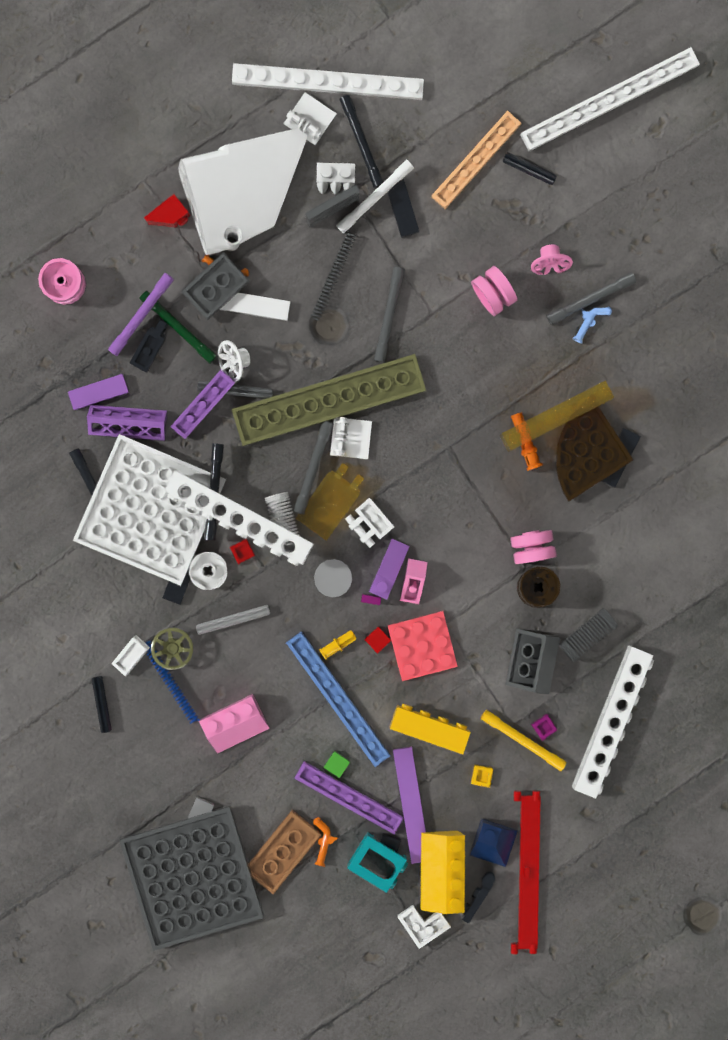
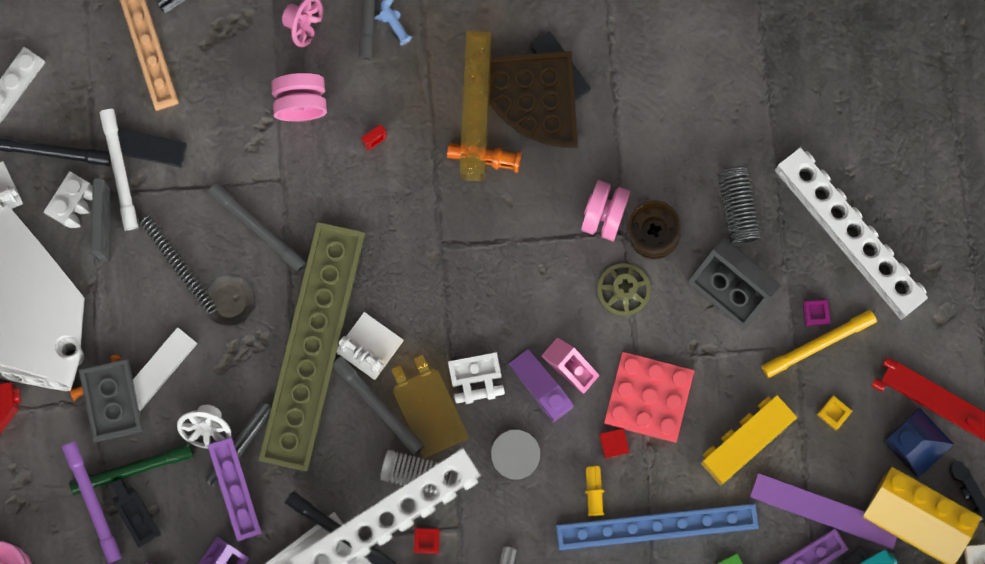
camera: 55 degrees left, 10 degrees down
magenta tile [361,594,381,605] -> none
none -> red tile [361,124,387,151]
none -> olive wheel [597,263,651,316]

